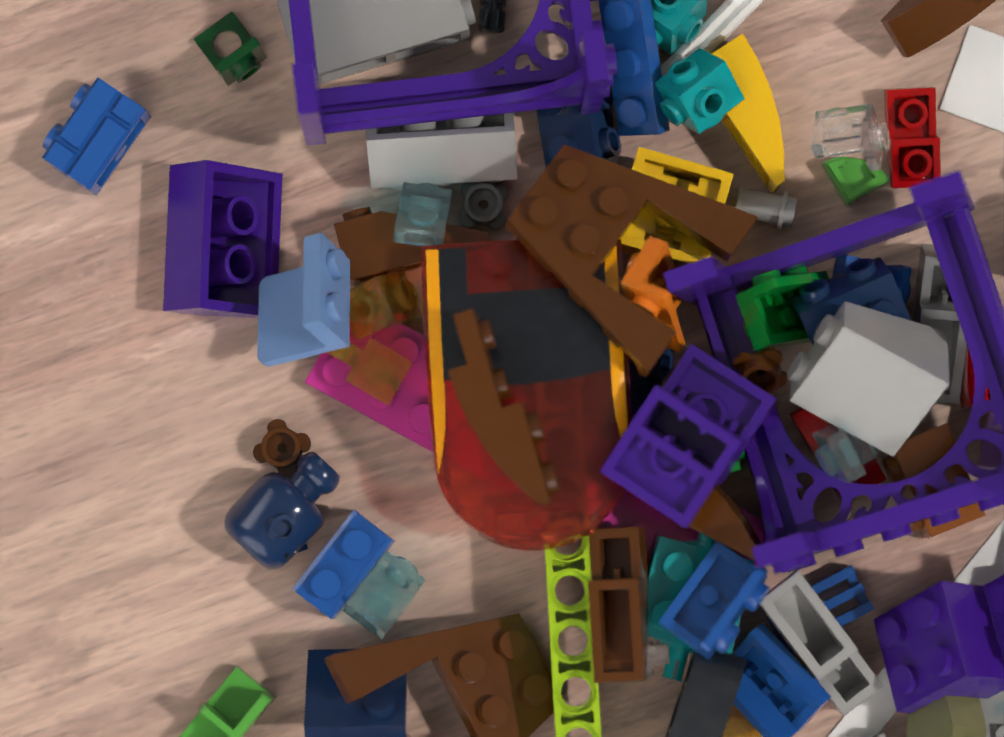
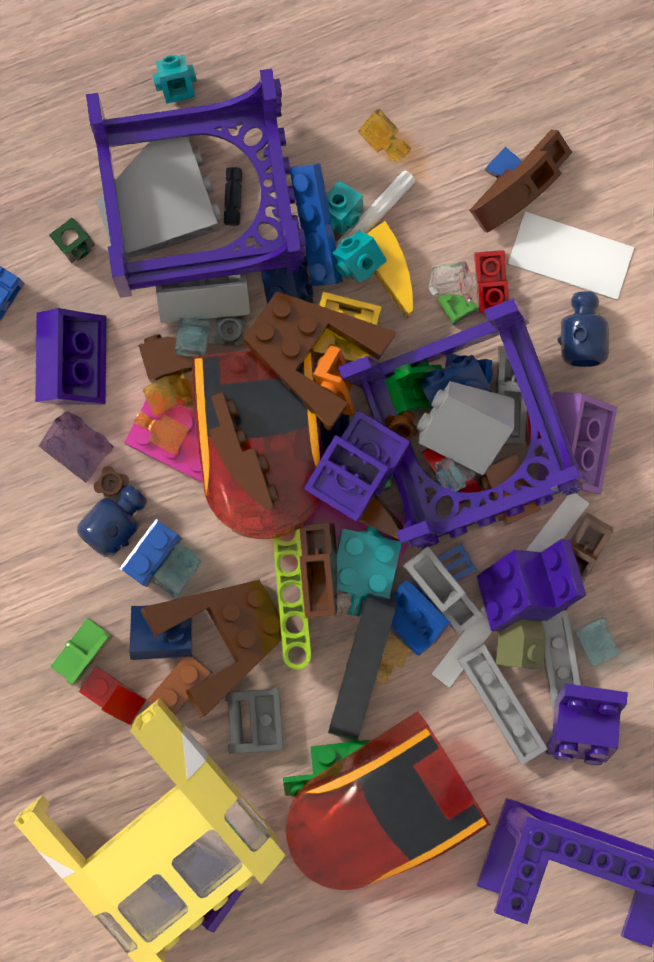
camera: 10 degrees left, 0 degrees up
medium blue bracket [257,233,350,367] -> none
blue bracket [658,541,770,660] -> none
light grey pin [735,186,797,230] -> none
none -> clear purple bracket [38,411,114,483]

